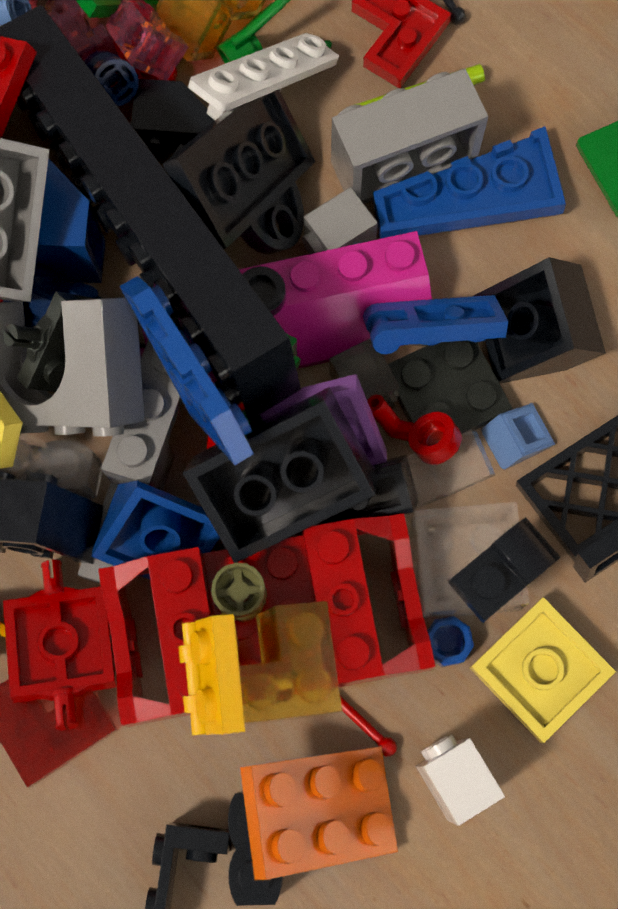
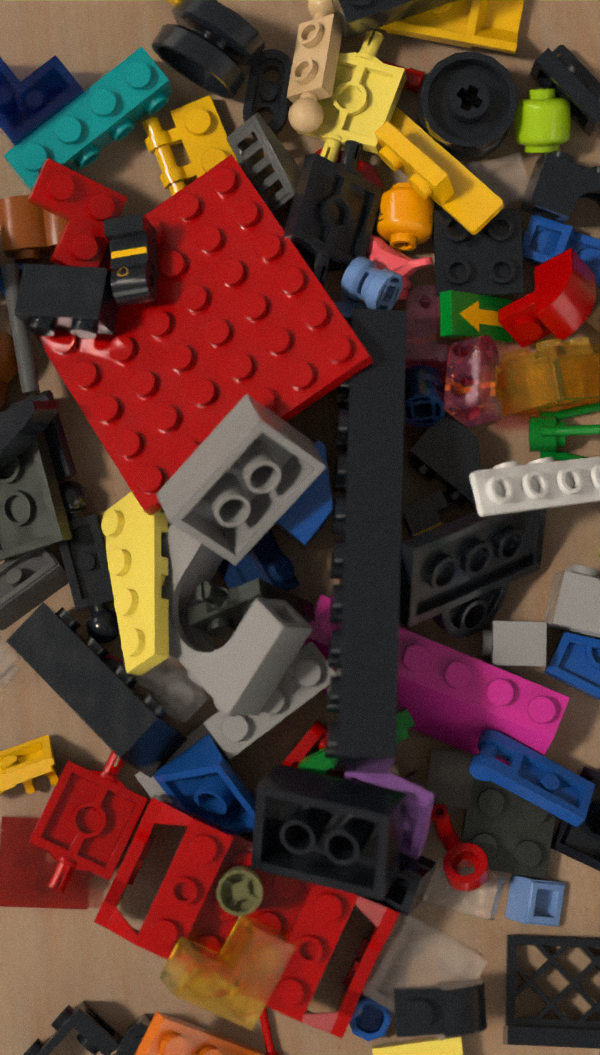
camera: 30 degrees right, 10 degrees up
blue plate [119,276,254,465] -> none
yellow plate [178,614,245,735] -> none
black tile [242,266,286,316] -> none

